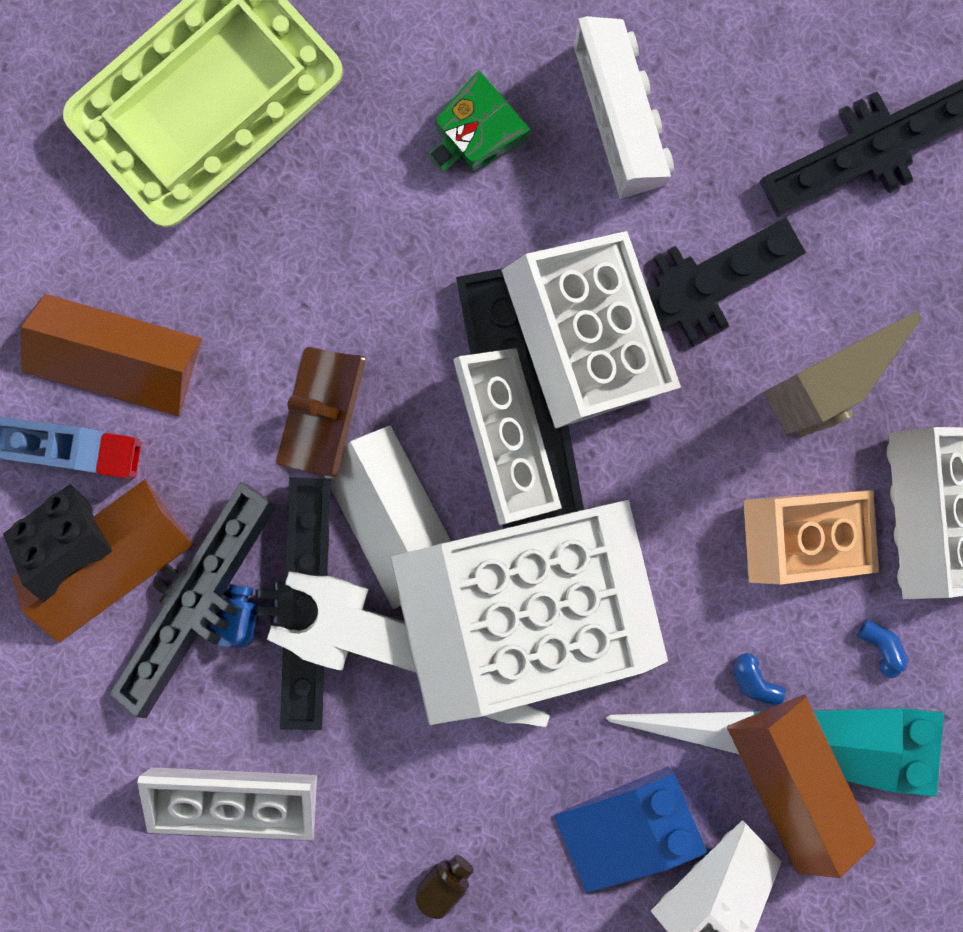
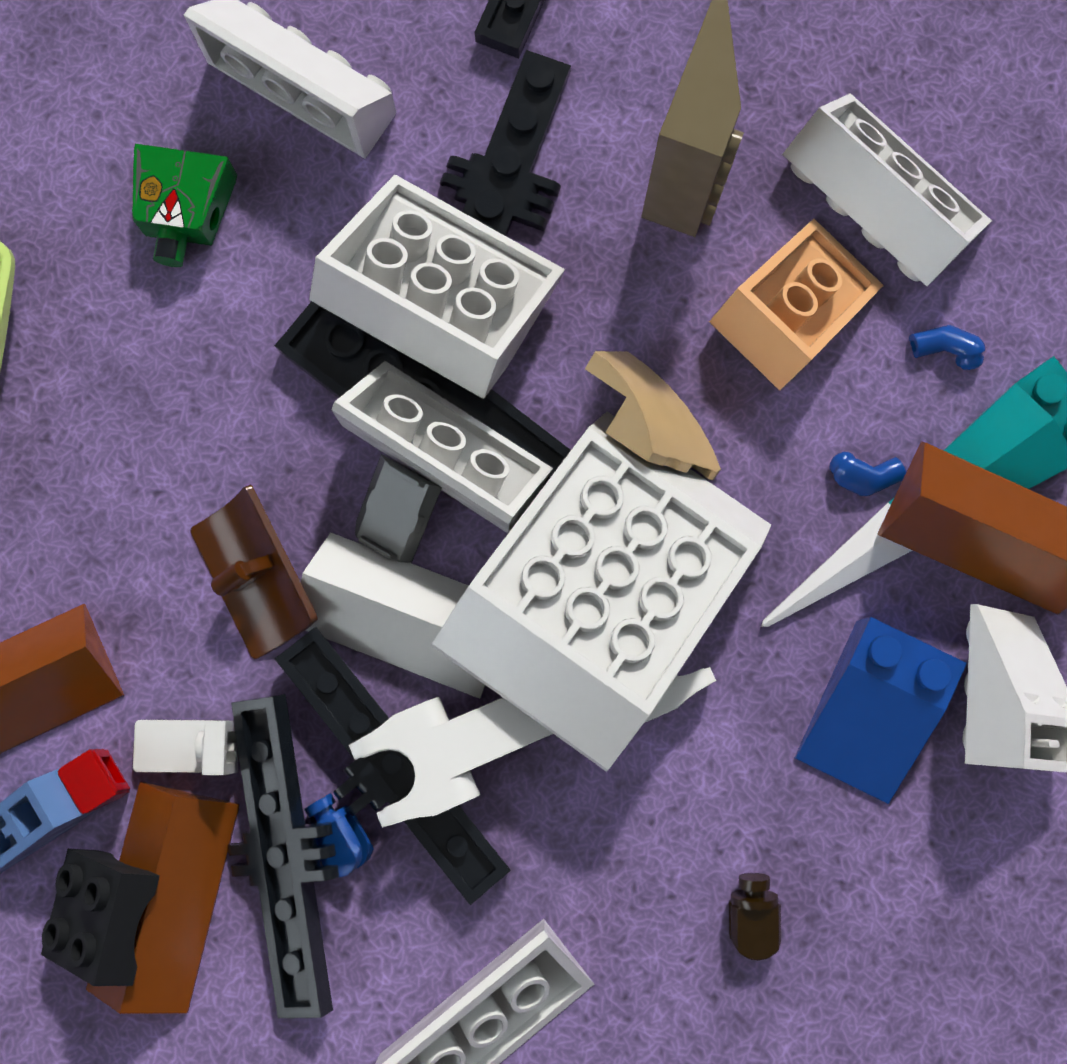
camera: 40 degrees left, 5 degrees down
none -> white bracket [133,720,239,775]
none -> dark grey piece [355,454,442,563]
none -> tan slope [585,351,721,480]

